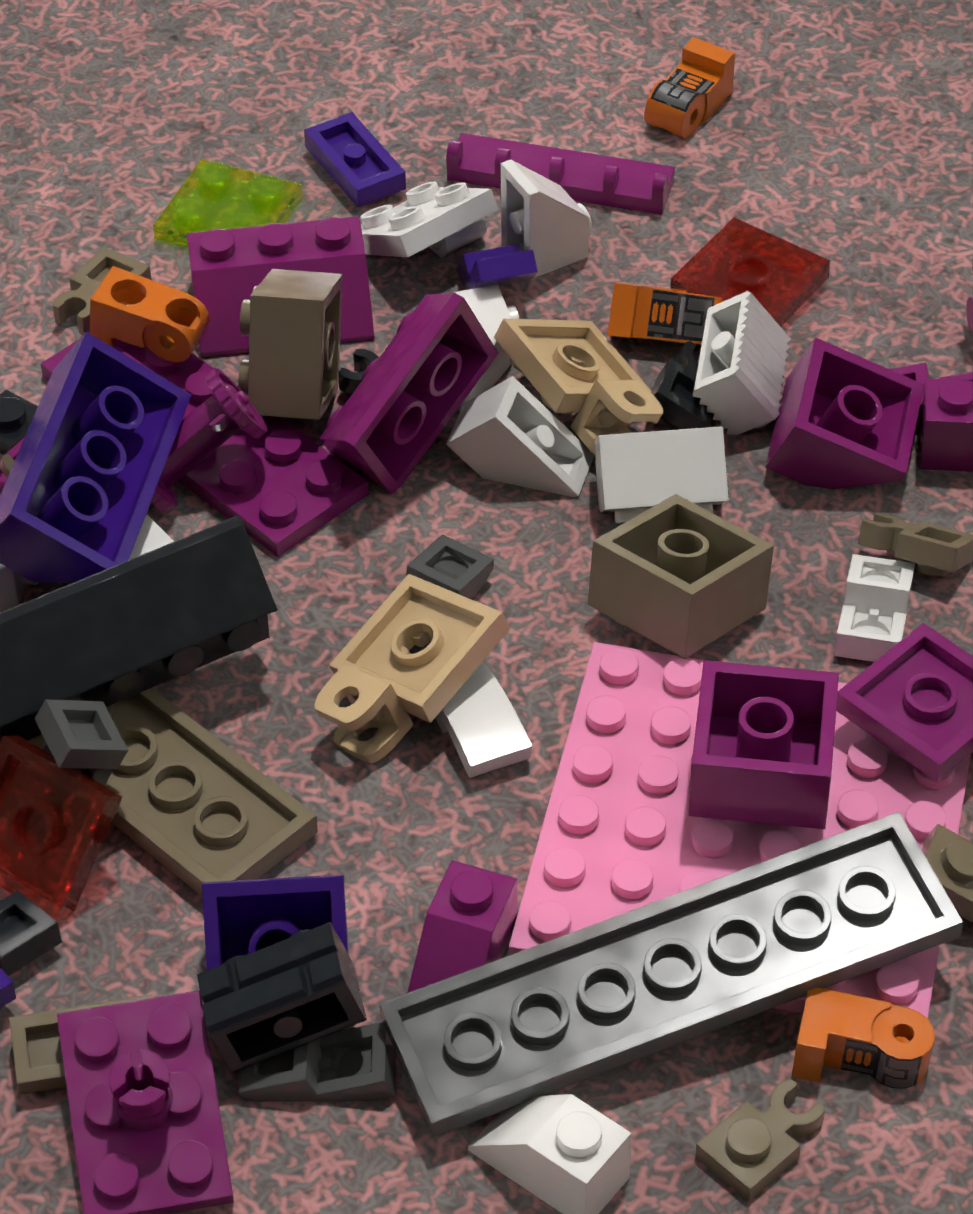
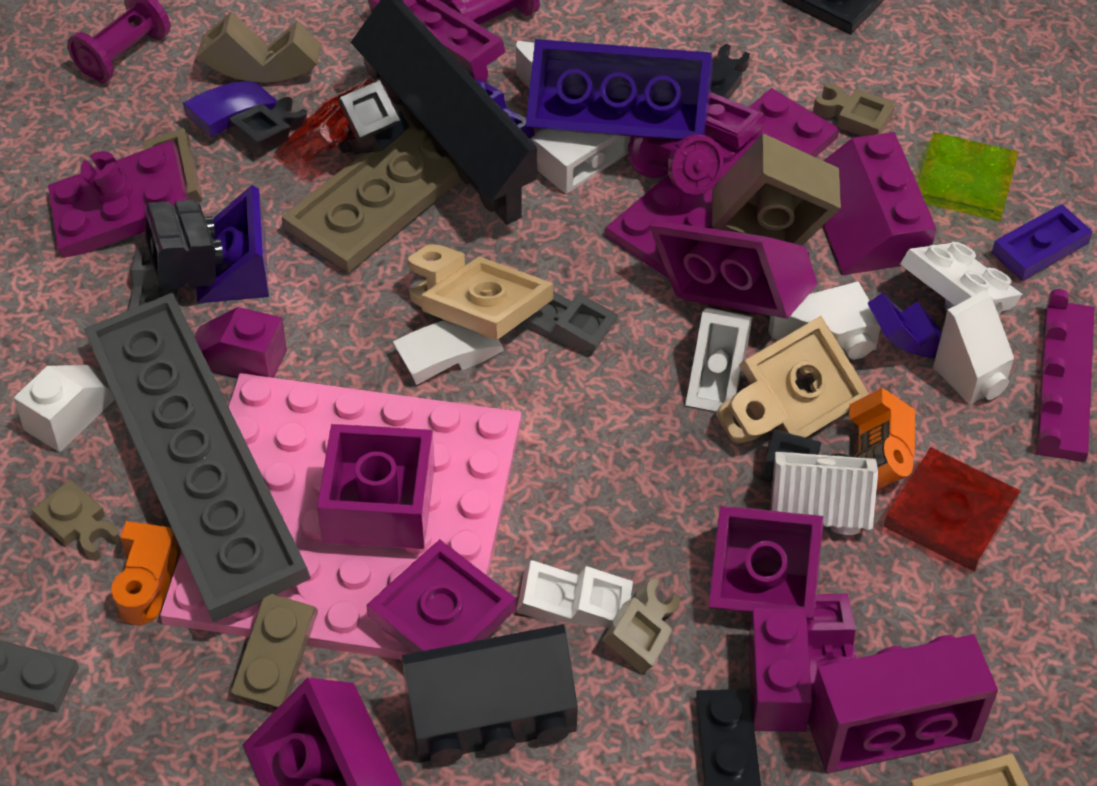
camera: 85 degrees right, 5 degrees up
orange leg [90,266,210,363] -> none
dark tan brick [587,494,774,659] -> none
white brick [594,426,729,524] -> none

